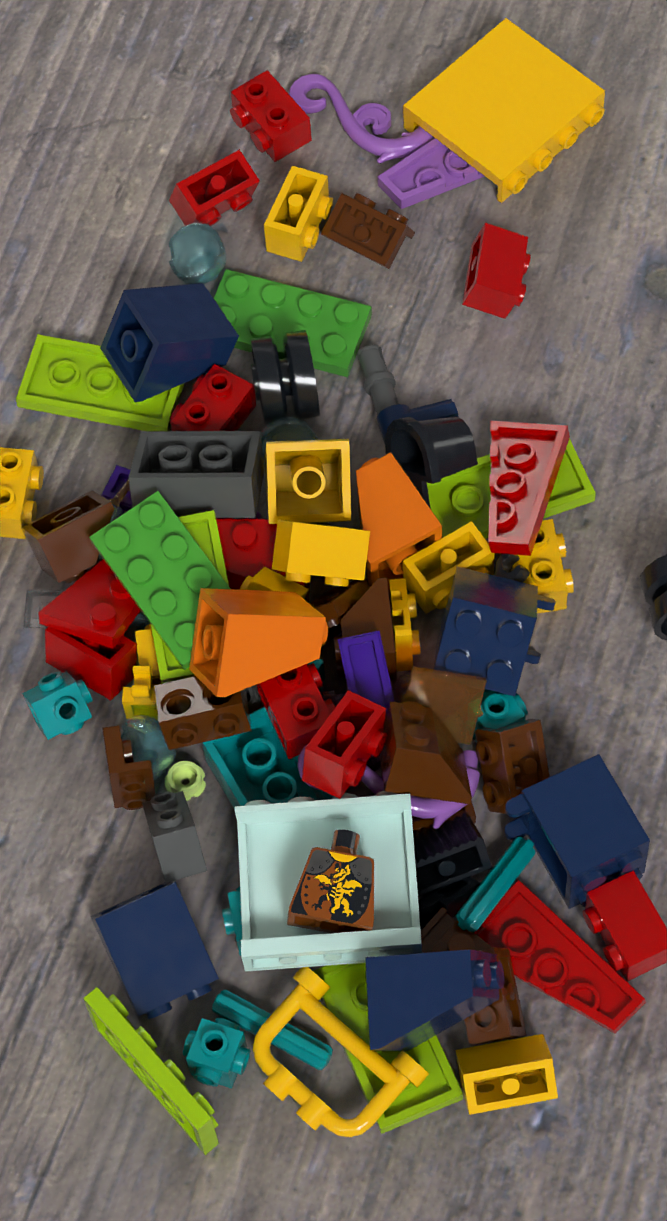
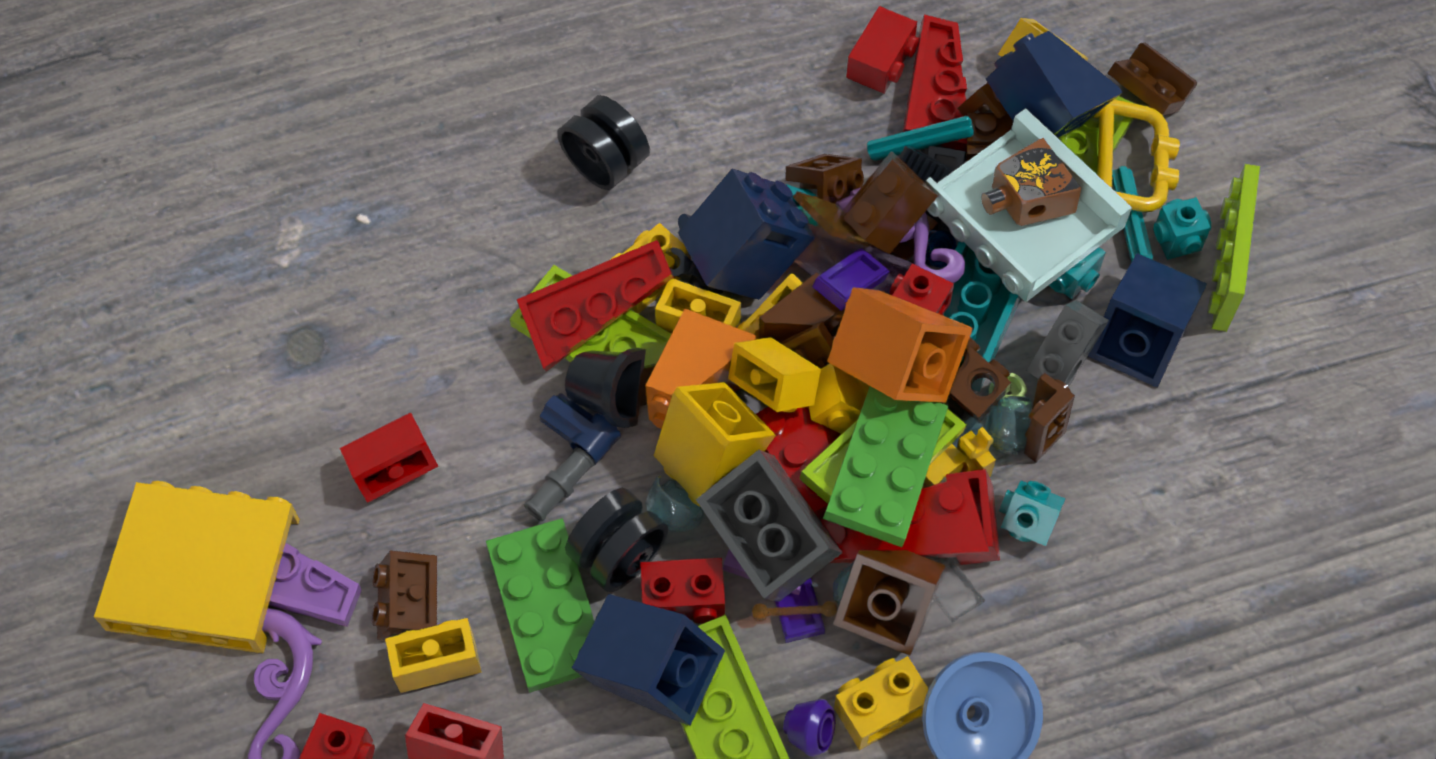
camera: 130 degrees left, 0 degrees up
clear light blue hair [169,222,227,284] -> none
red brick [302,690,387,799] -> none
dark blue container [505,754,650,909] -> none
none -> dark purple cone [783,699,836,757]
none -> reddish brown bracket [1107,42,1197,115]

